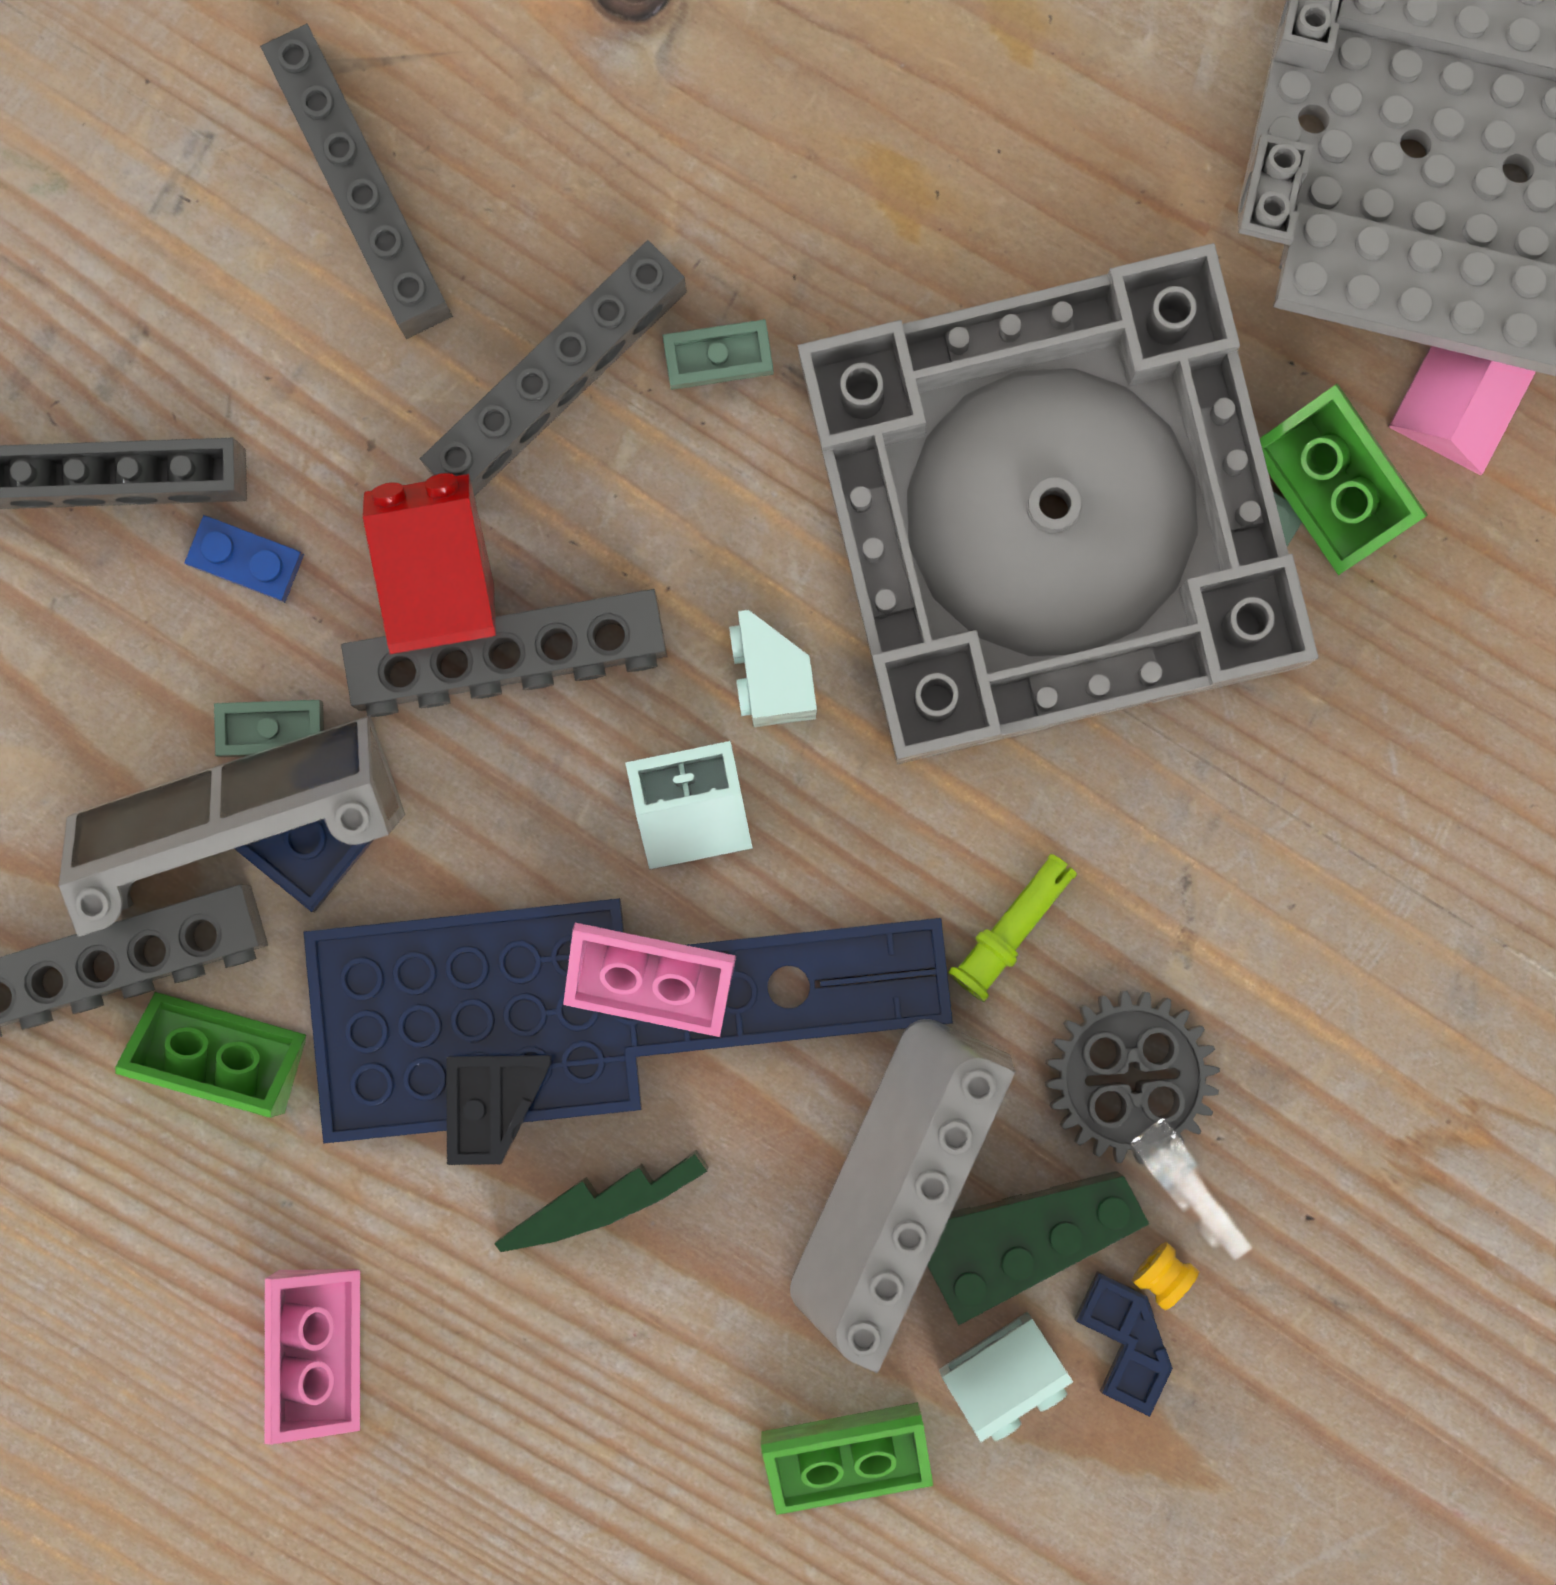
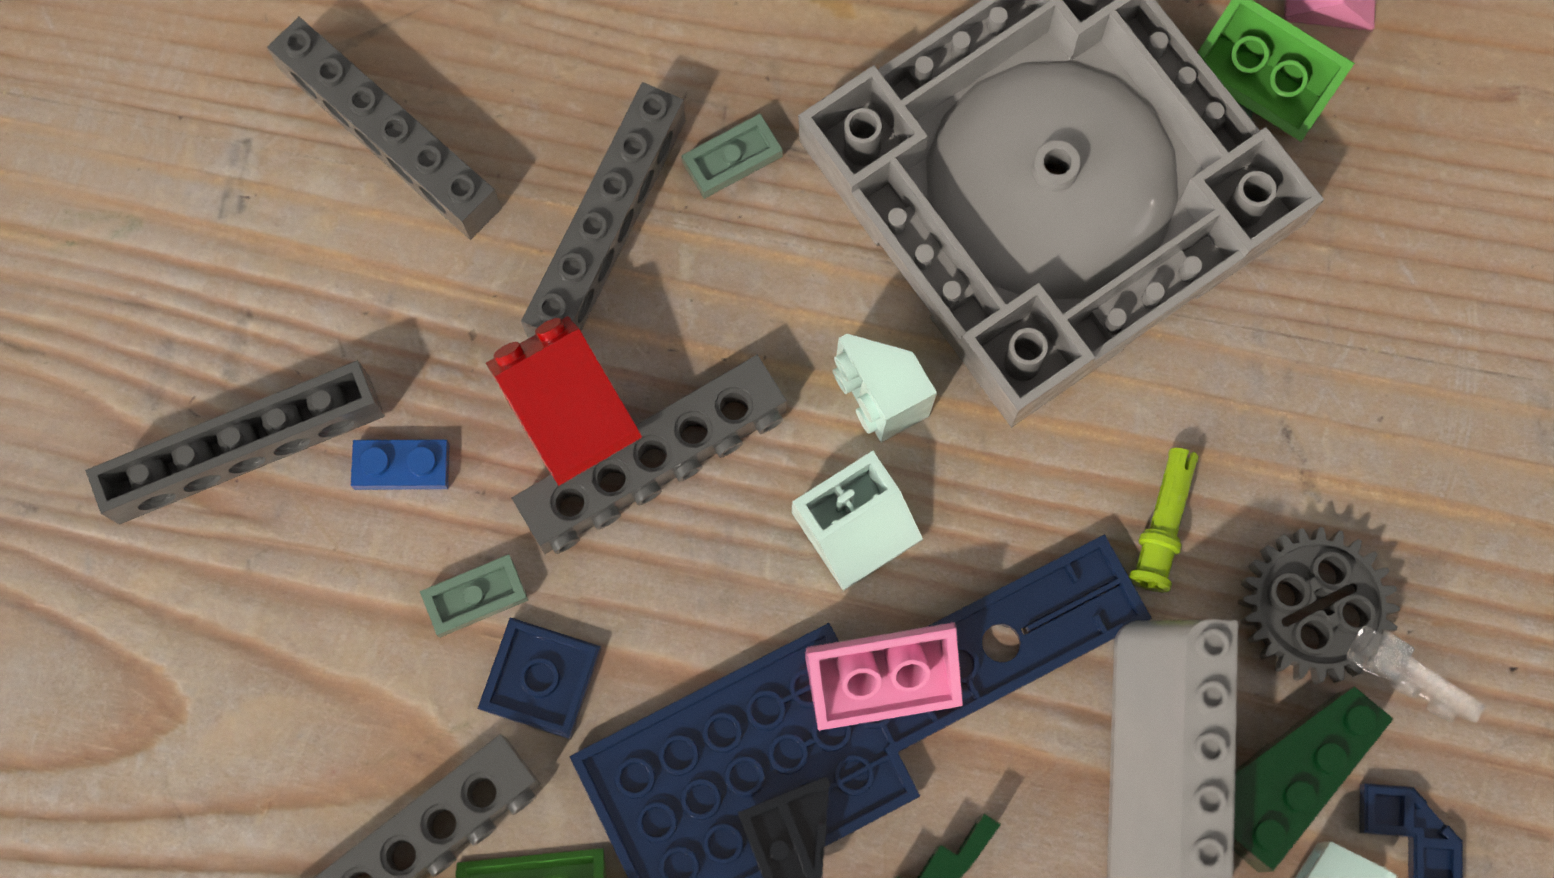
camera: 25 degrees left, 10 degrees down
windscreen [59,715,405,937] -> none
yellow wheel [1132,1242,1200,1311] -> none

